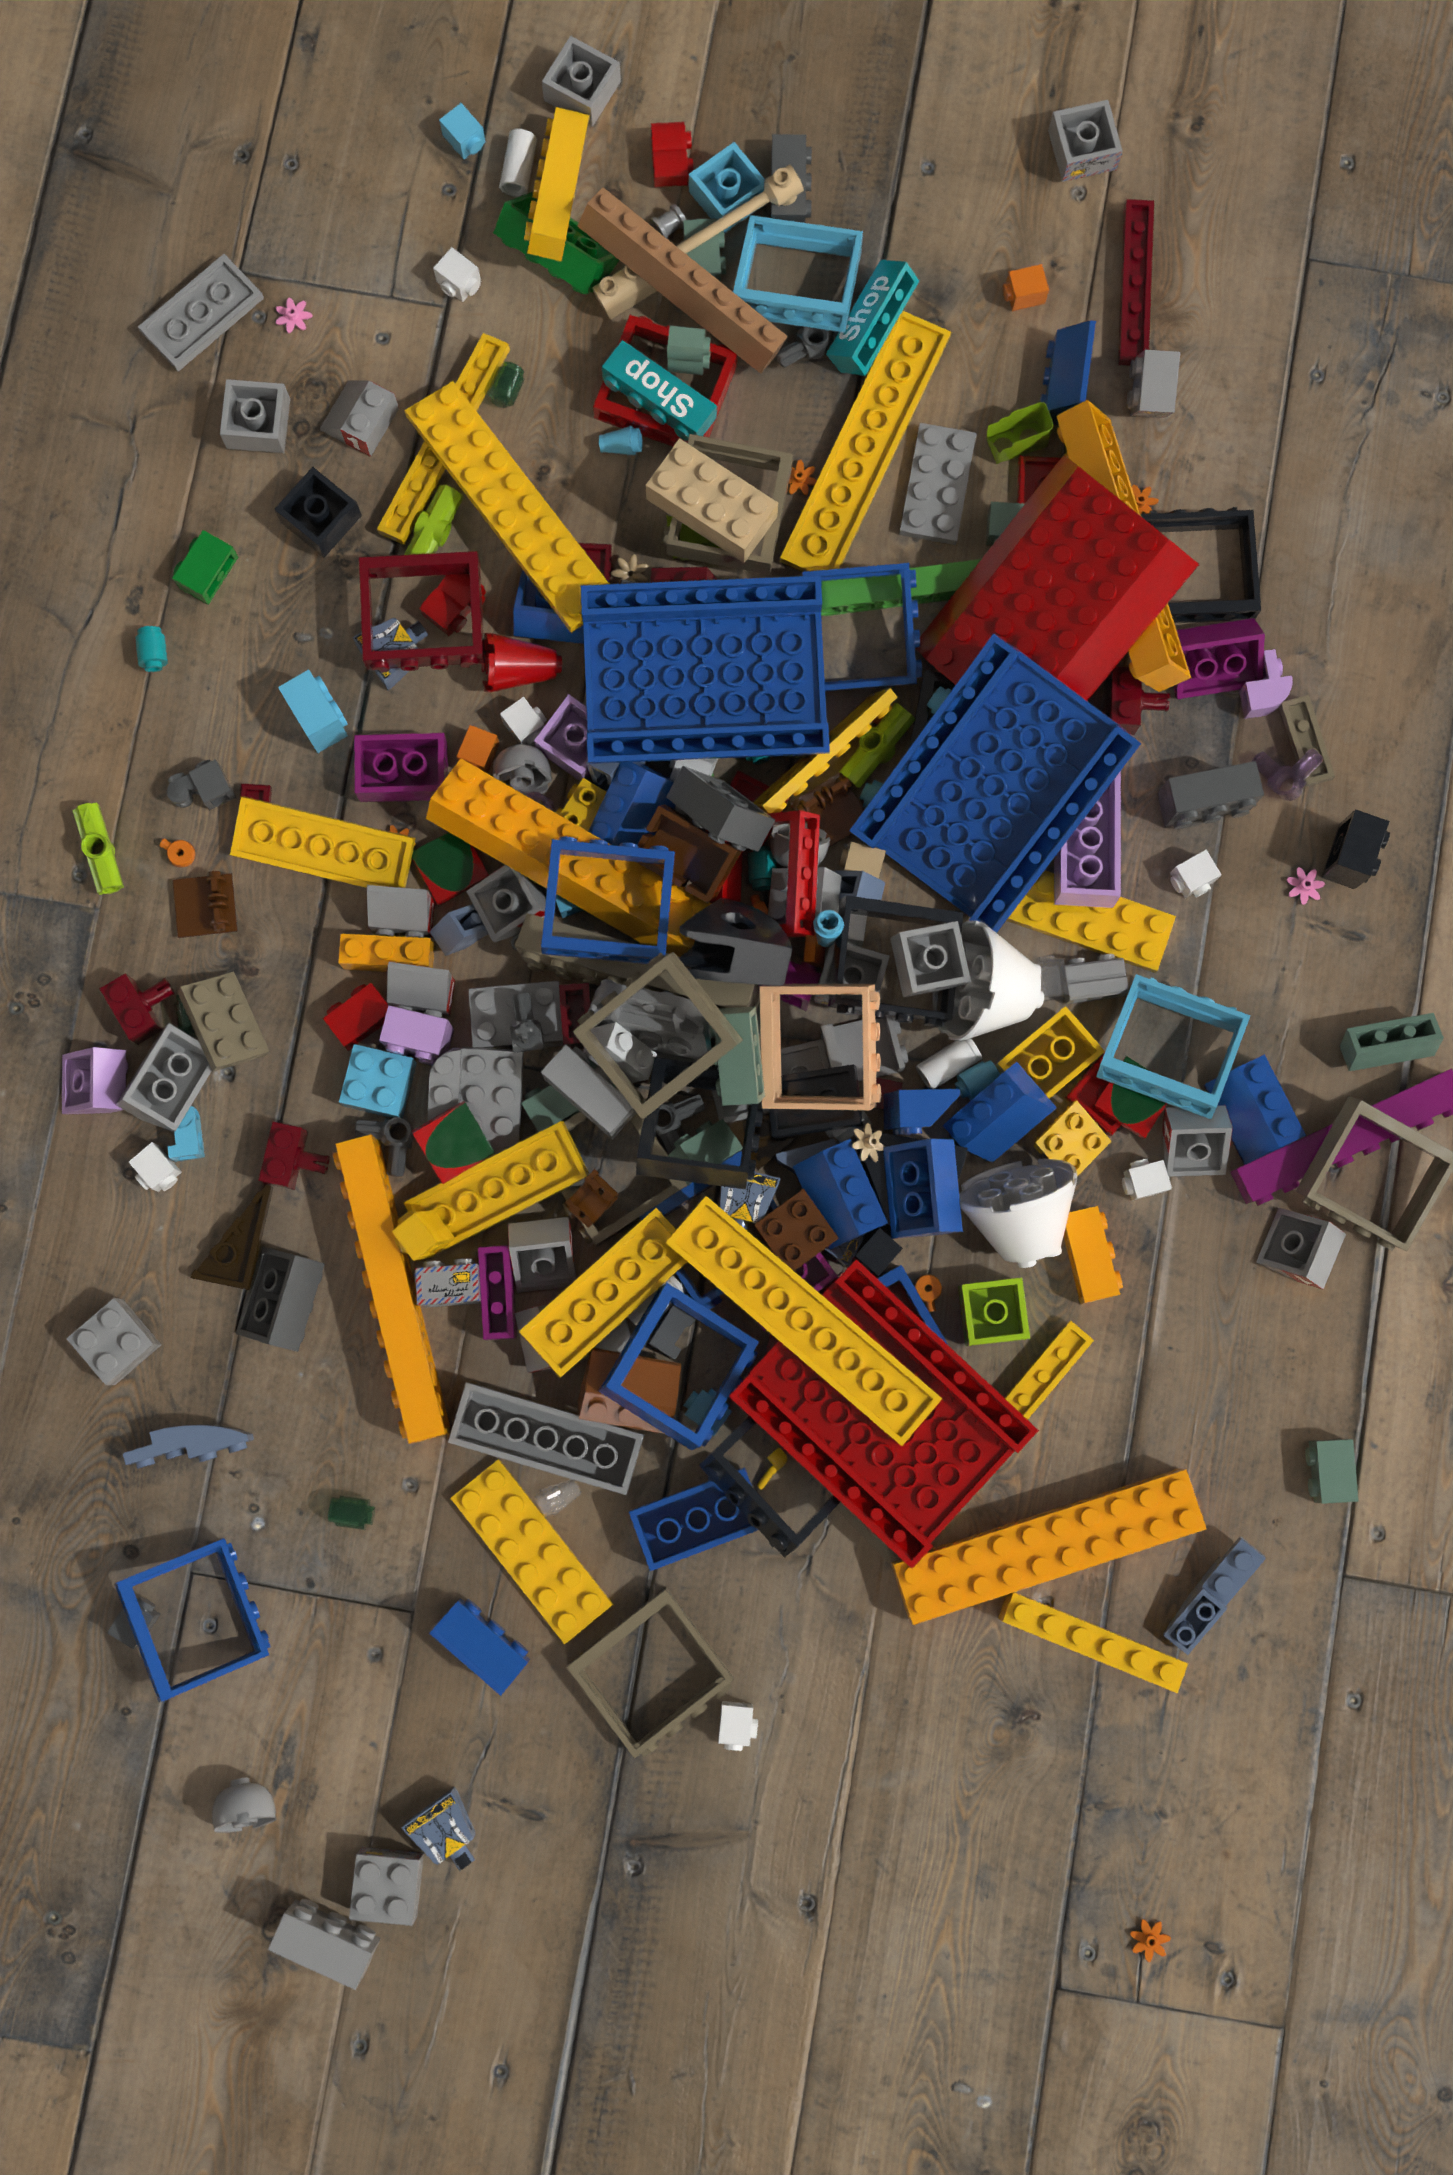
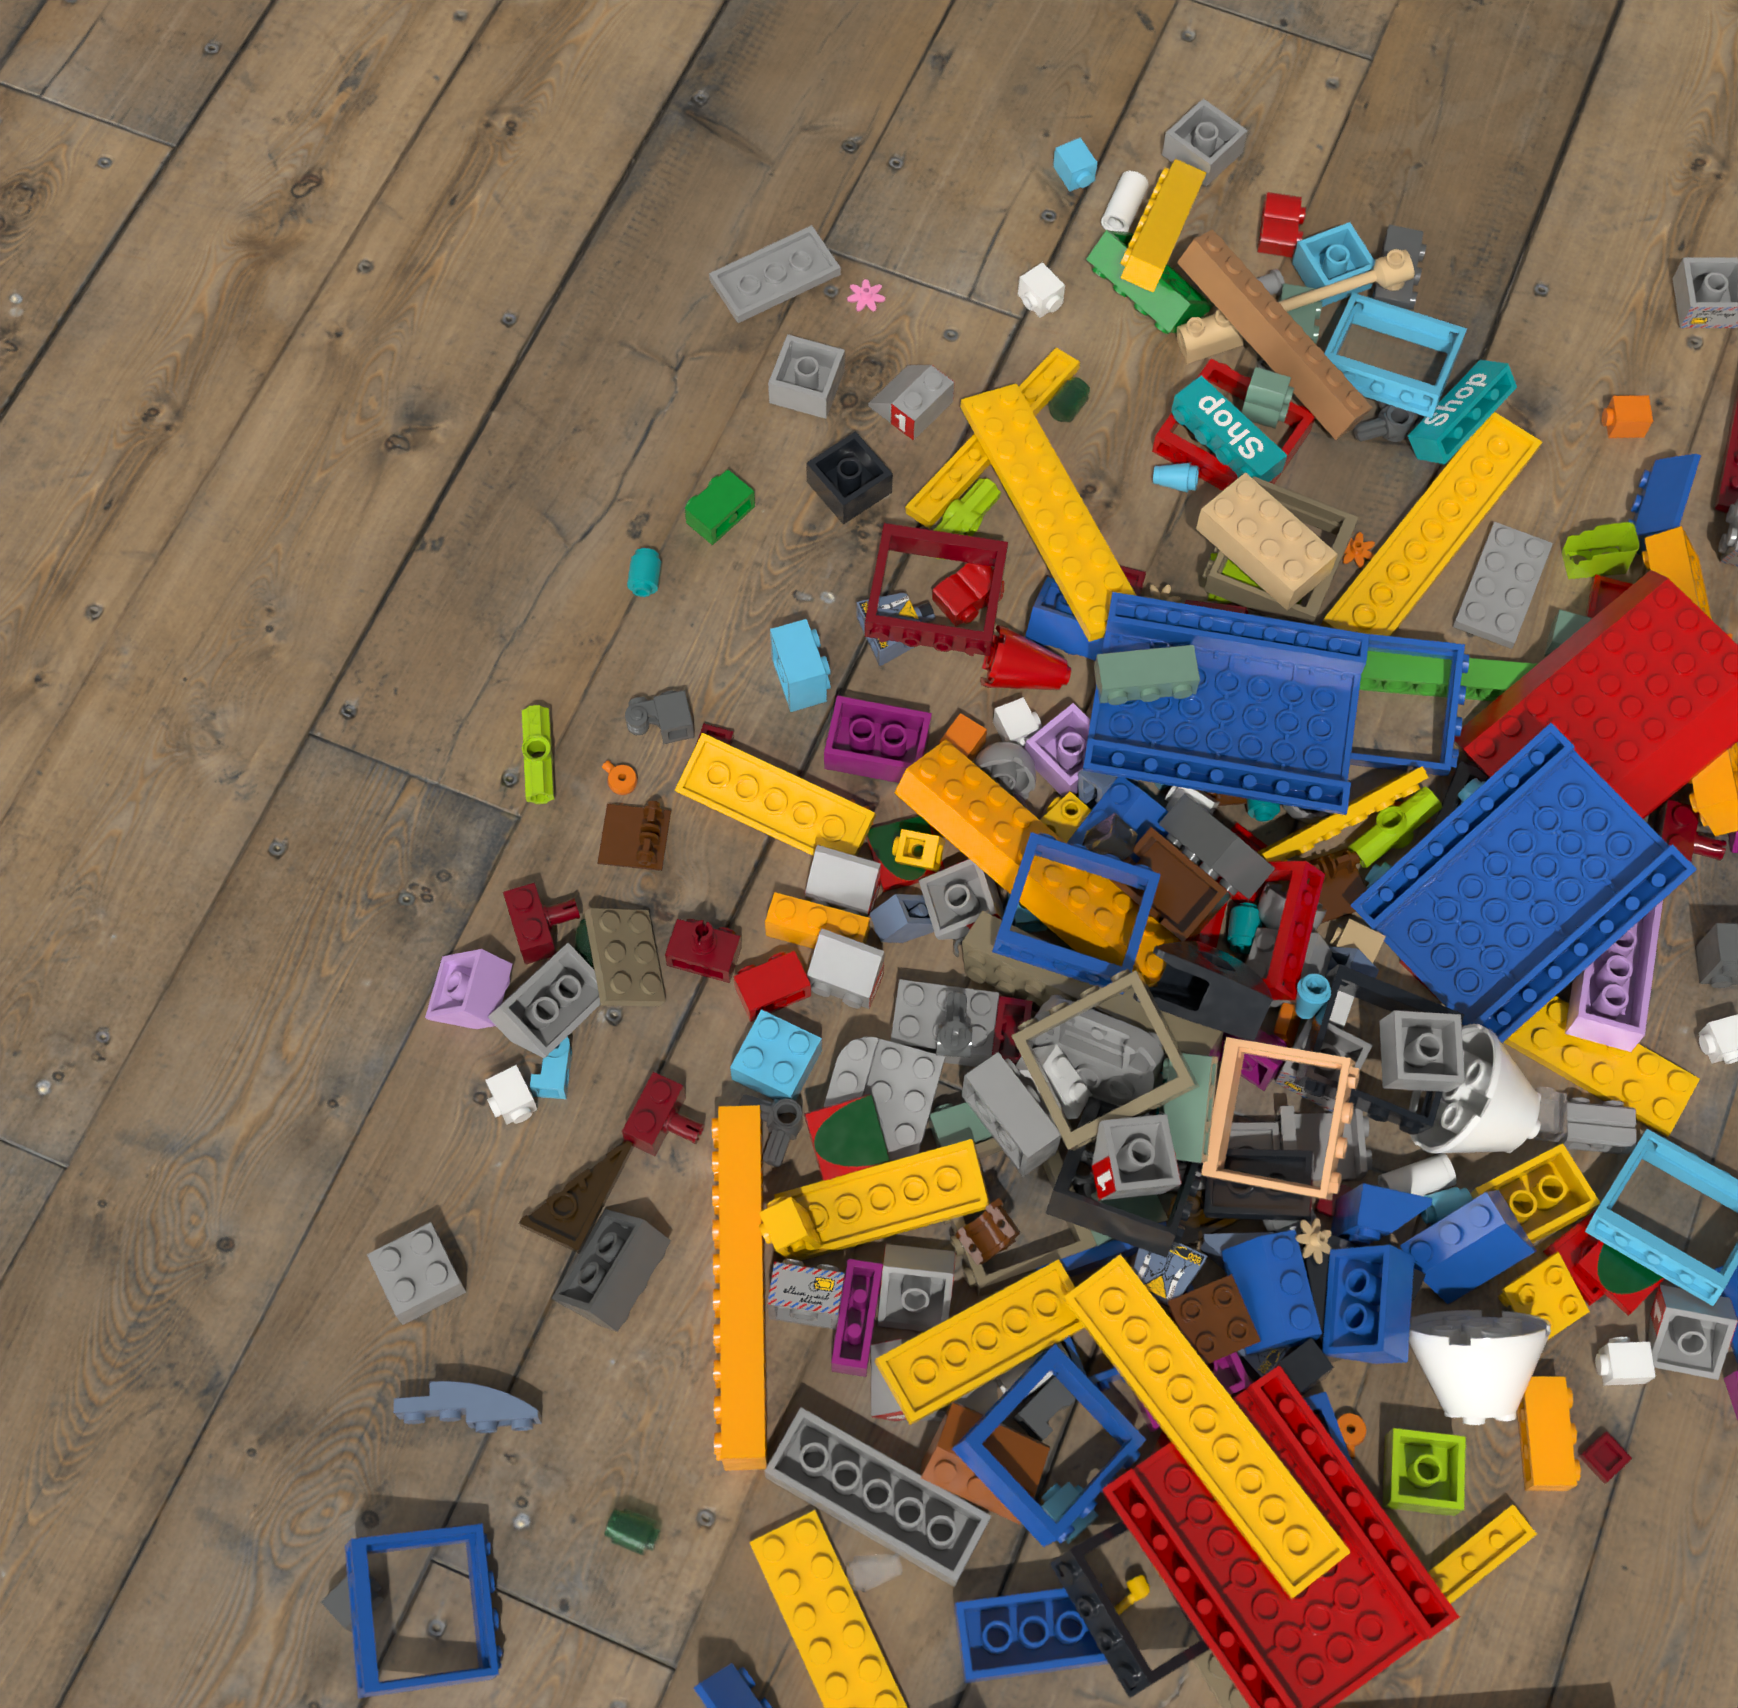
camera: 15 degrees right, 15 degrees down
lavender brick [379,1005,454,1066] -> none
none -> dark red brick [665,919,742,983]
none -> yellow brick [892,829,946,872]
none -> clear smoke brick [1083,813,1138,861]
none -> light grey slope [1092,1114,1181,1200]
none -> sand green brick [1094,645,1200,705]
none -> dark red tile [1579,1431,1632,1484]

